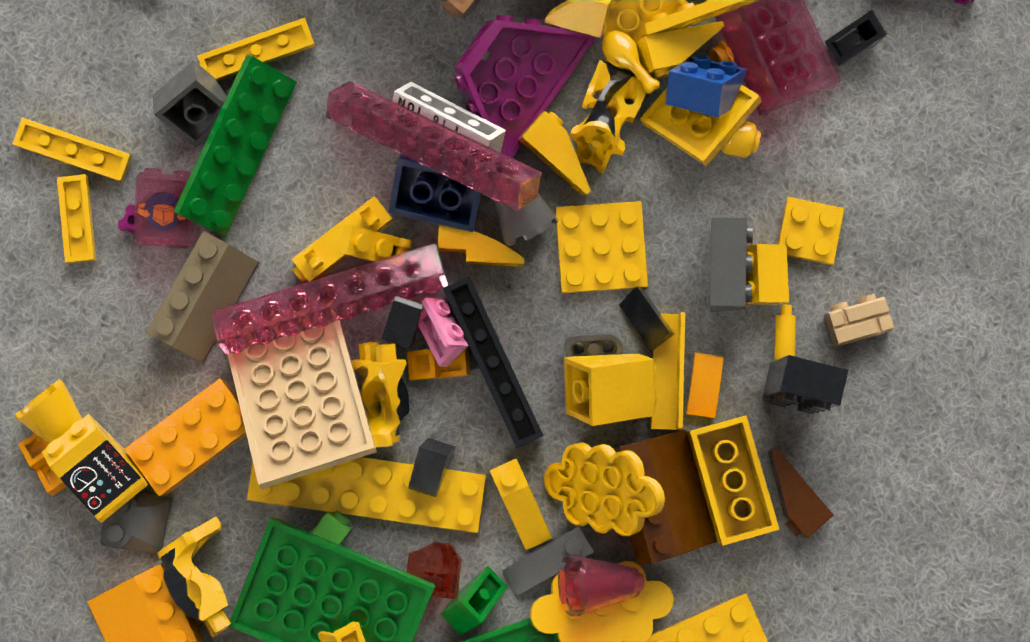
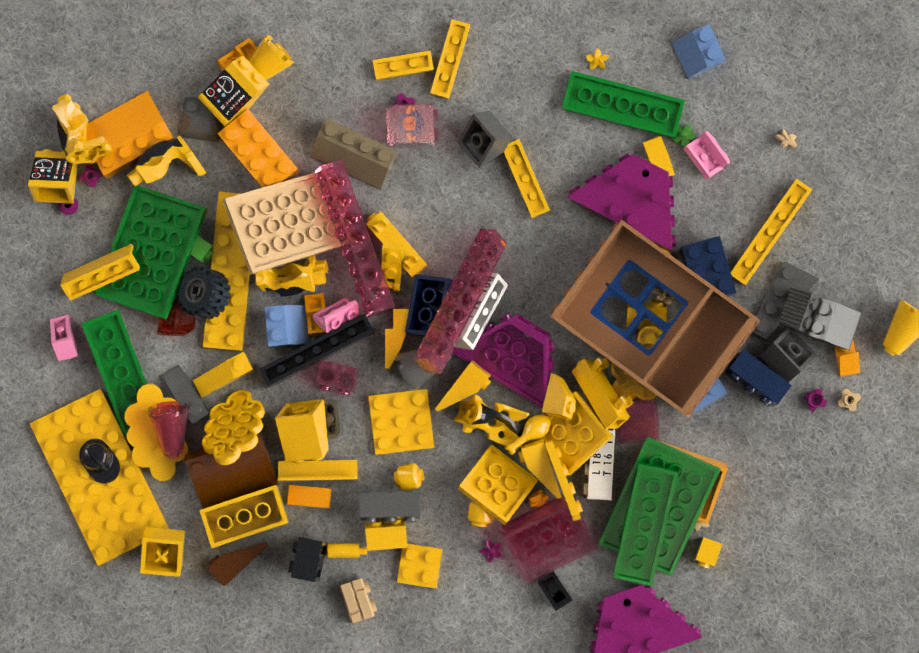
camera: 90 degrees right, 0 degrees up
green plate [173,55,297,237] -> none
black slope [382,296,423,348] -> none
black slope [408,438,456,497] -> none
green slope [441,566,507,635] -> none
black slope [619,286,674,351] -> none
blue slope [666,55,747,118] -> none
none -> yellow brick [140,527,185,577]
none -> black wheel [177,266,231,319]
none -> medium blue slope [265,305,309,348]
none -> clear pink brick [315,360,360,396]
none -> yellow head [394,463,425,491]
none -> magenta plant [479,539,502,563]

